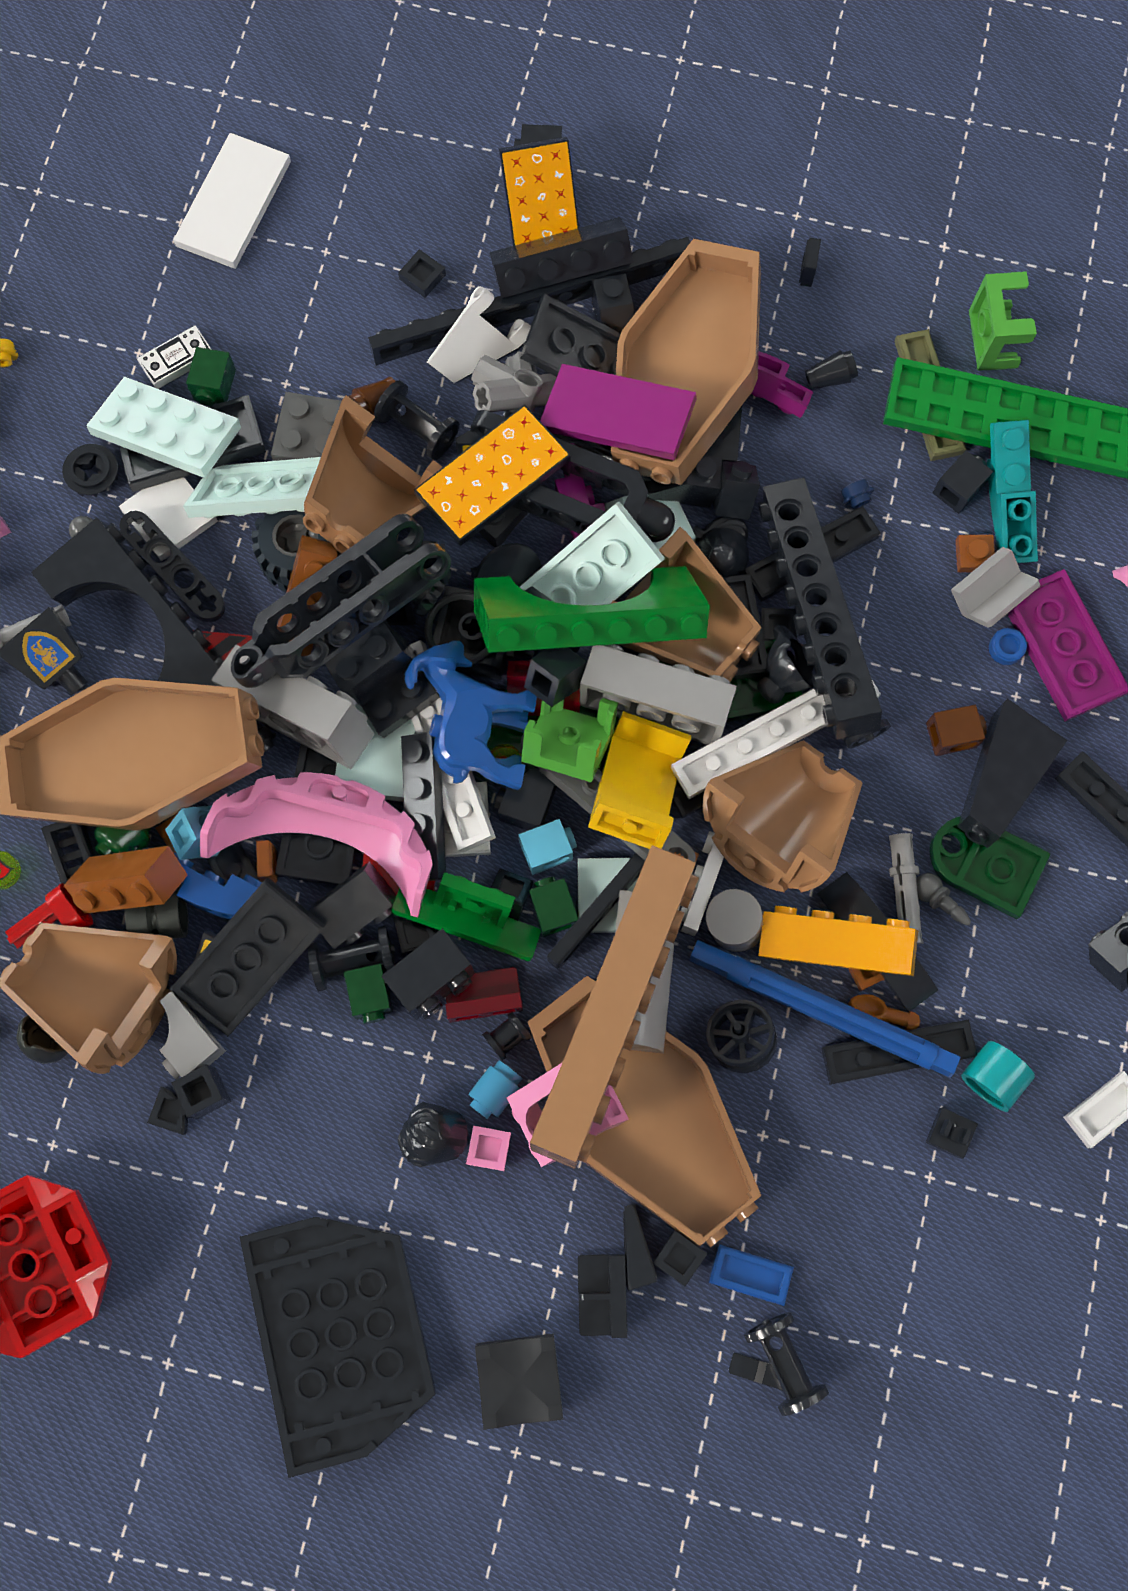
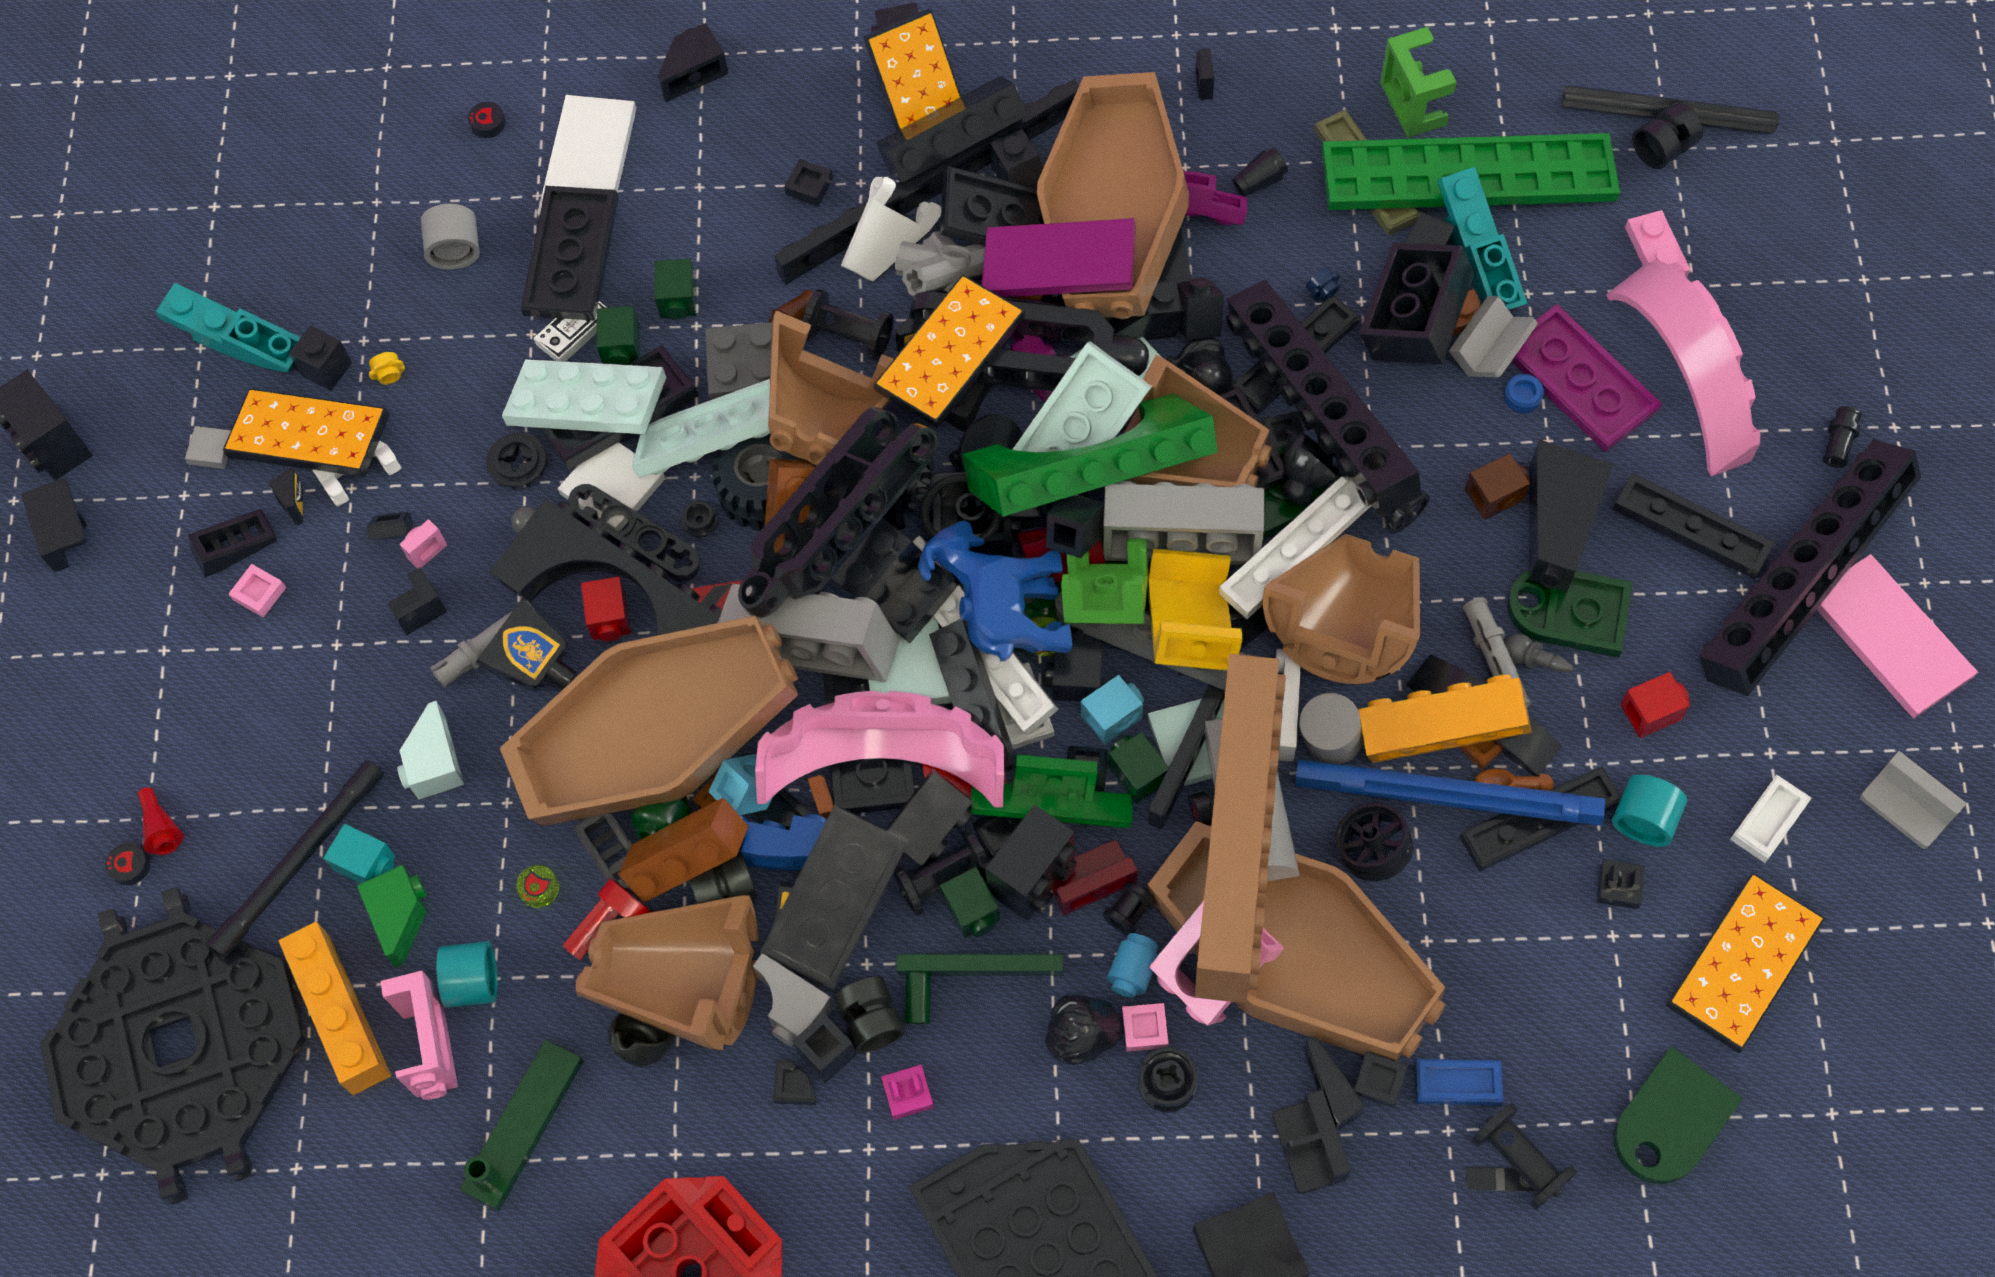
camera: 10 degrees left, 10 degrees down
none -> light grey piece [421,204,480,270]
none -> black tile [468,102,506,138]
none -> black tile [521,185,618,321]
none -> red brick [581,576,631,641]
none -> dark green brick [654,259,697,319]
none -> black slope [658,23,729,102]
none -> black plate [681,501,718,537]
none -> pearl dark grey wheel [834,976,905,1054]
none -> dark pink tile [881,1065,934,1120]
none -> dark green piece [896,954,1063,1024]
none -> black wheel [1138,1047,1198,1113]
none -> black tile [1188,790,1213,826]
none -> black brick [1359,243,1474,365]
none -> dark green tile [1613,1046,1743,1184]
none -> red brick [1620,672,1690,738]
none -> light orange tile [1666,872,1825,1053]

